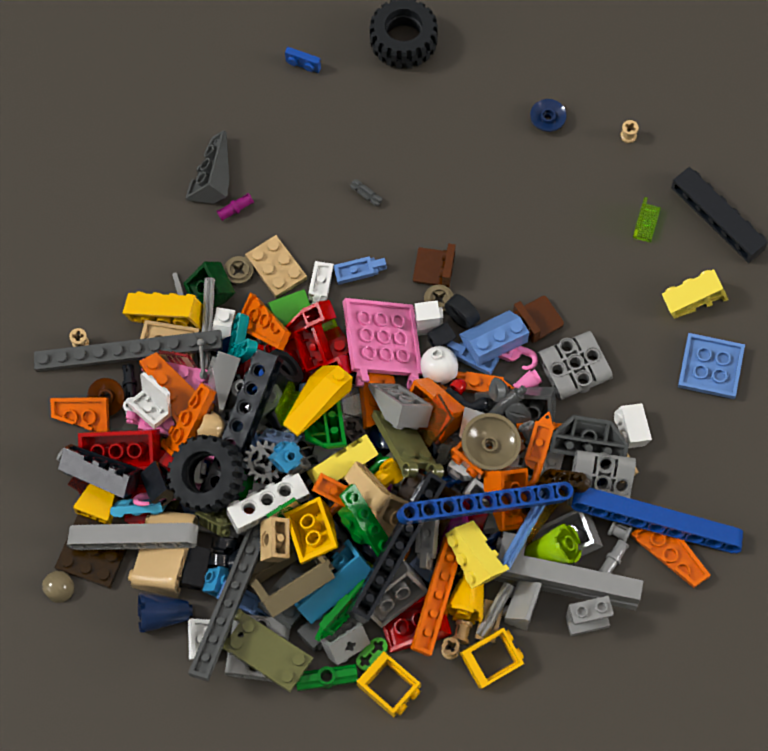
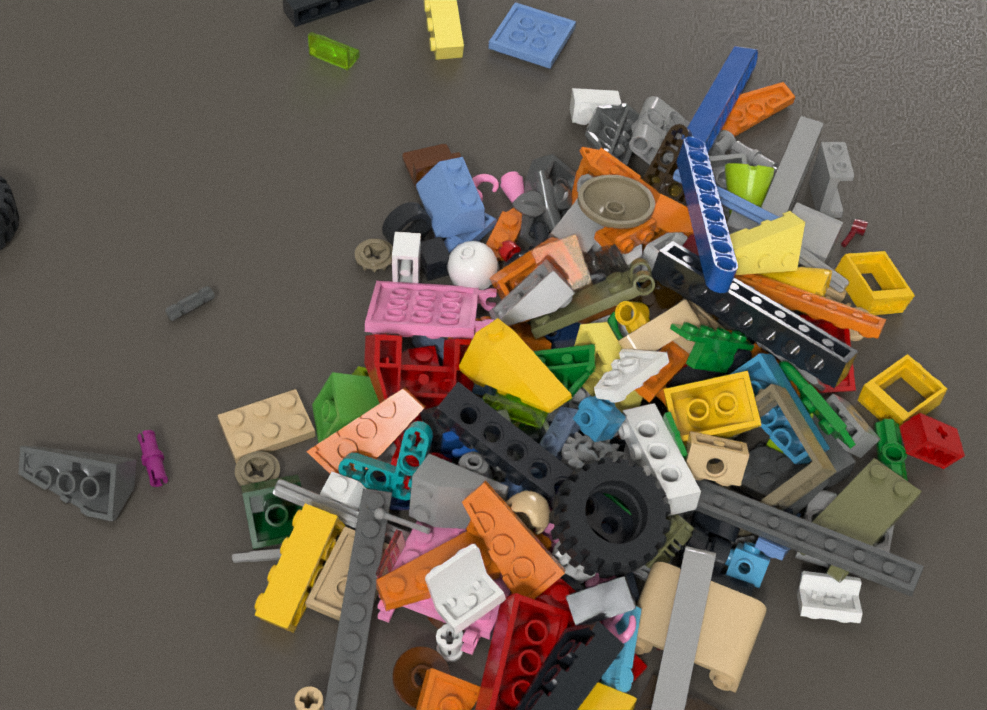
camera: 85 degrees left, 15 degrees down
black pin [122,364,138,401] -> none
dark blue cone [138,592,193,633] -> none
white hinge [308,261,334,305] -> none
medium blue hinge [333,256,387,285] -> none
bright green beam [356,637,388,672] -> none
reddish brown bracket [413,243,456,287] -> none
dark blue dish [530,99,567,132] -> none
light grey connector [537,331,613,400] -> none
tan bush [621,120,639,143] -> none
none -> white wing [594,349,669,403]
none -> dark red hand [841,219,868,247]
none -> red brick [899,413,965,469]

